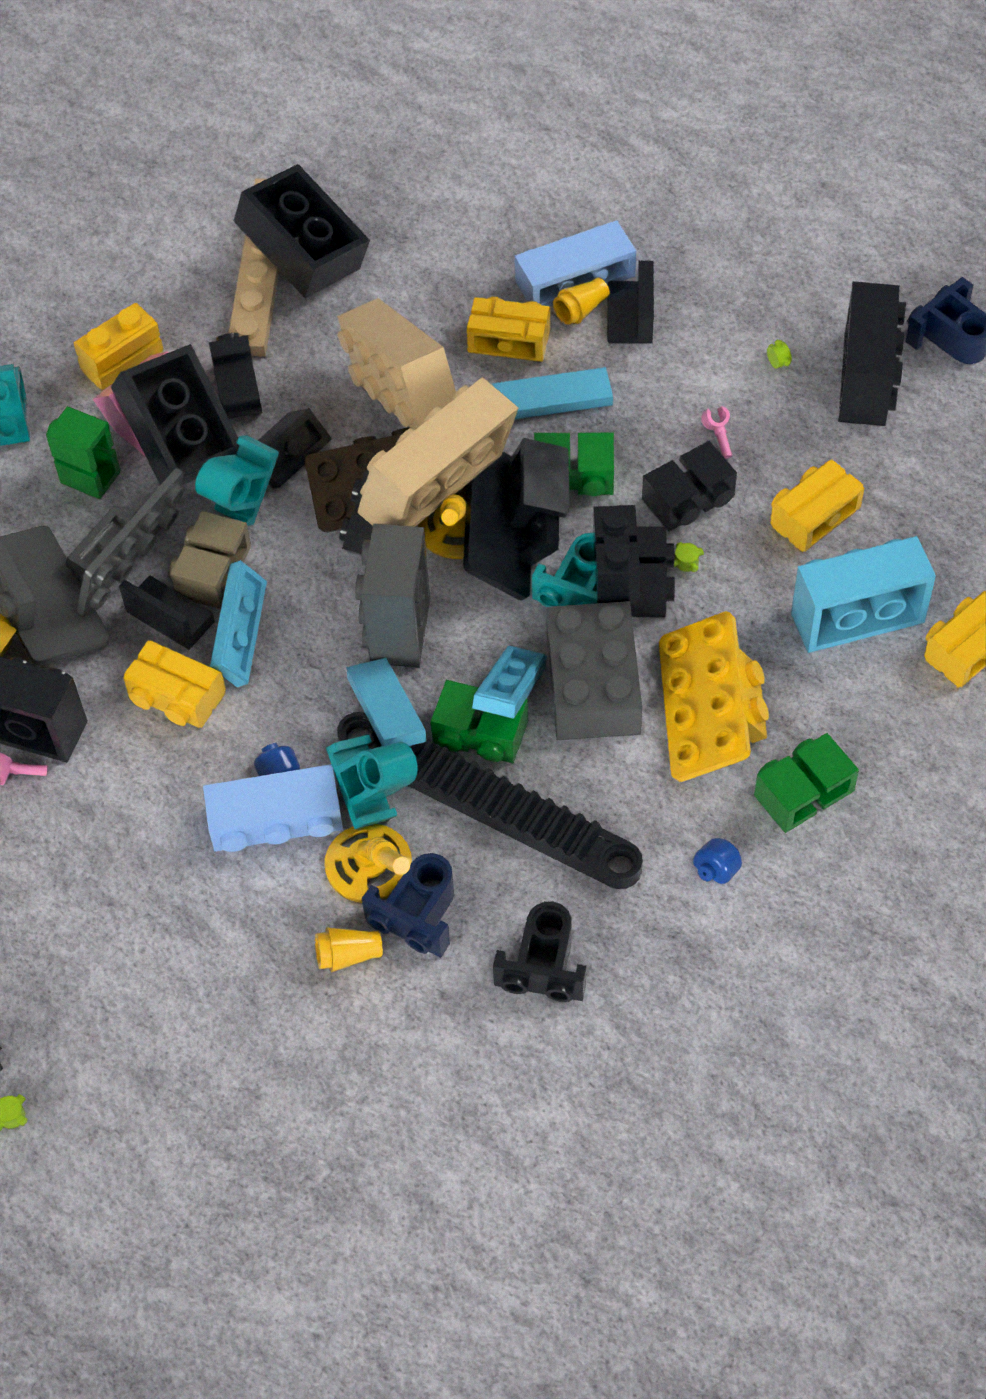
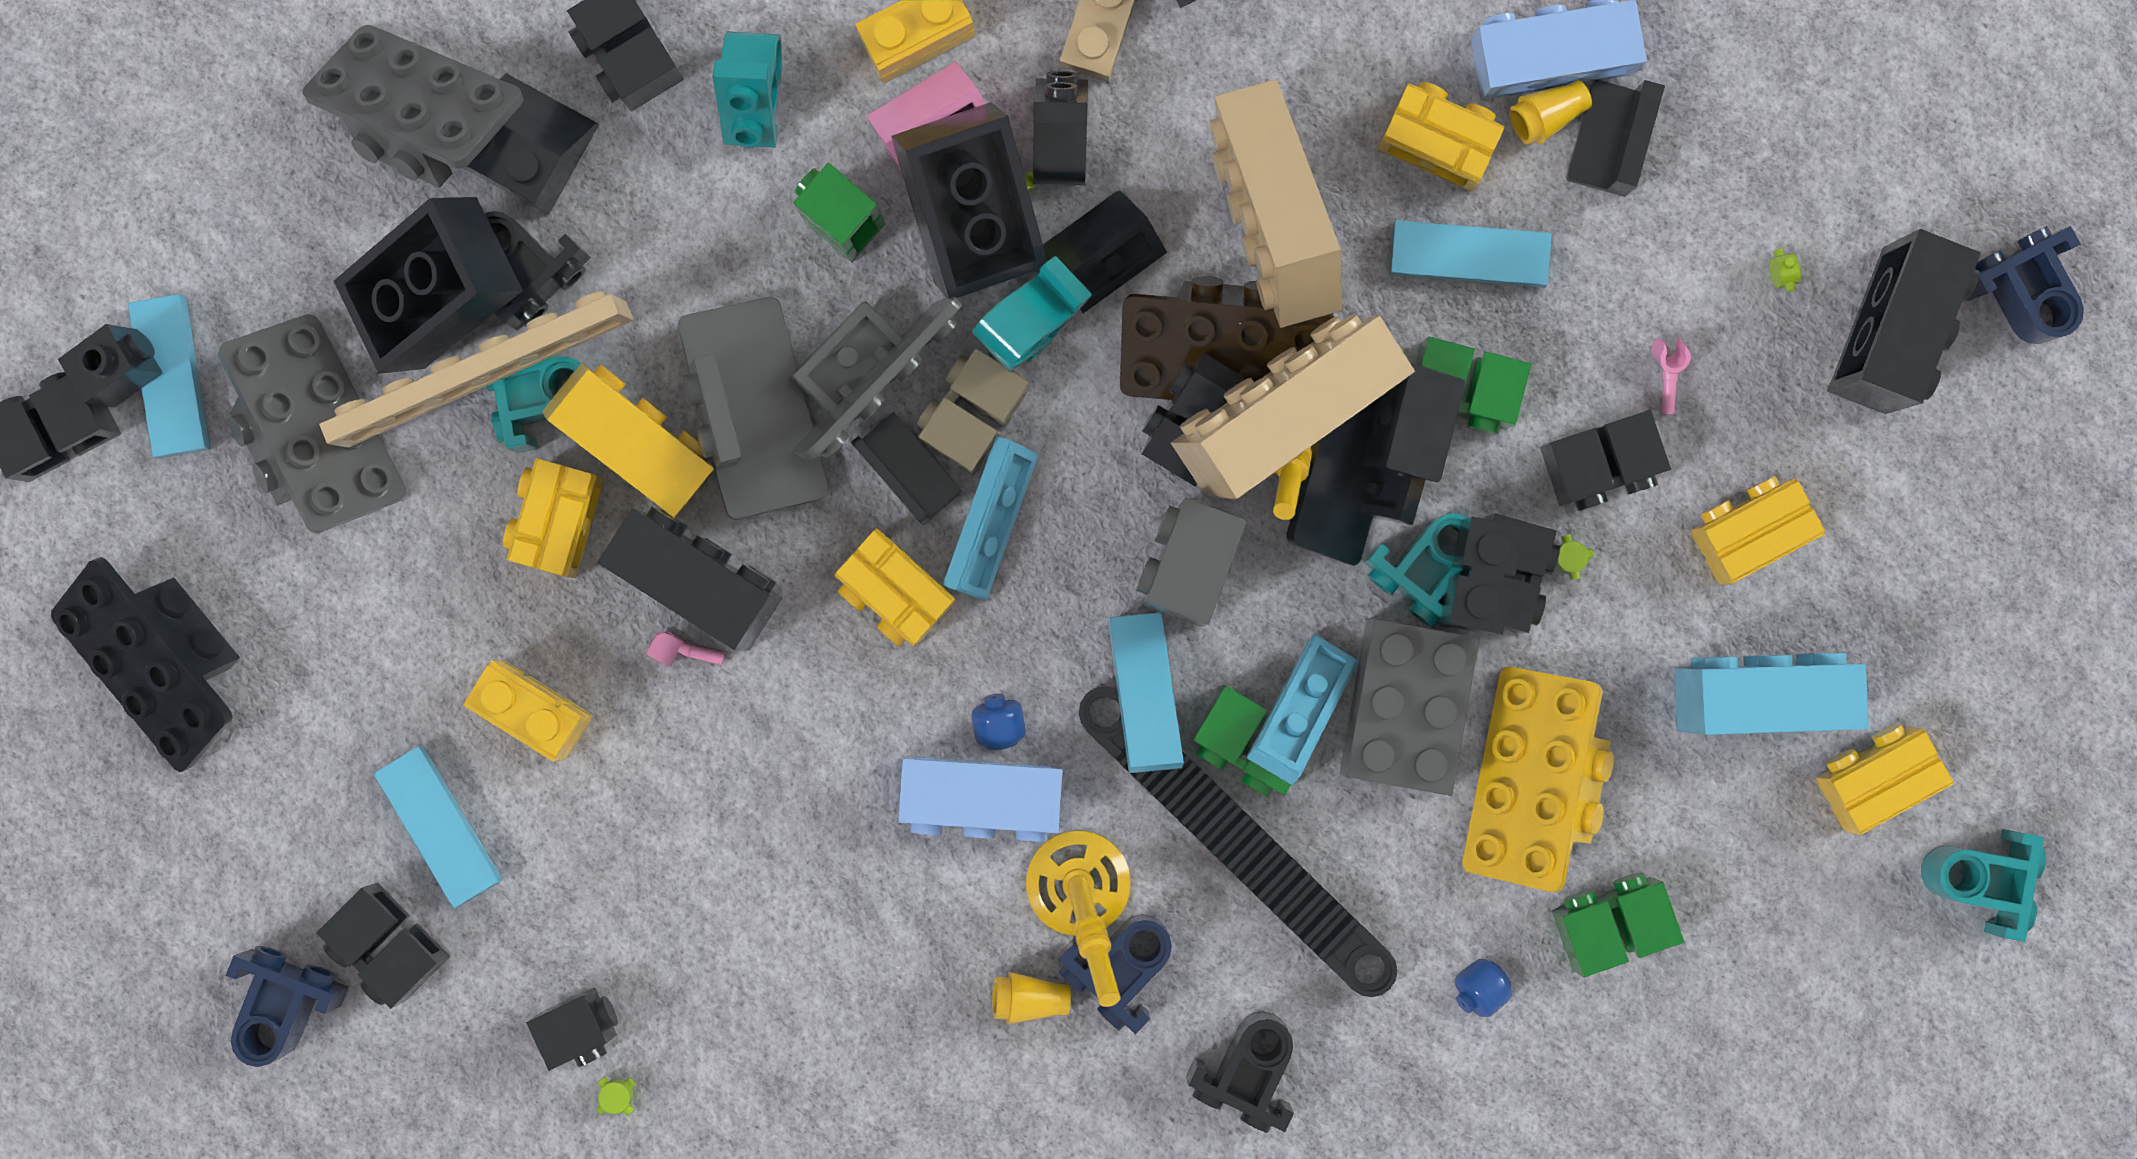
camera: 15 degrees right, 30 degrees up
teal pin [326,735,417,830] -> none

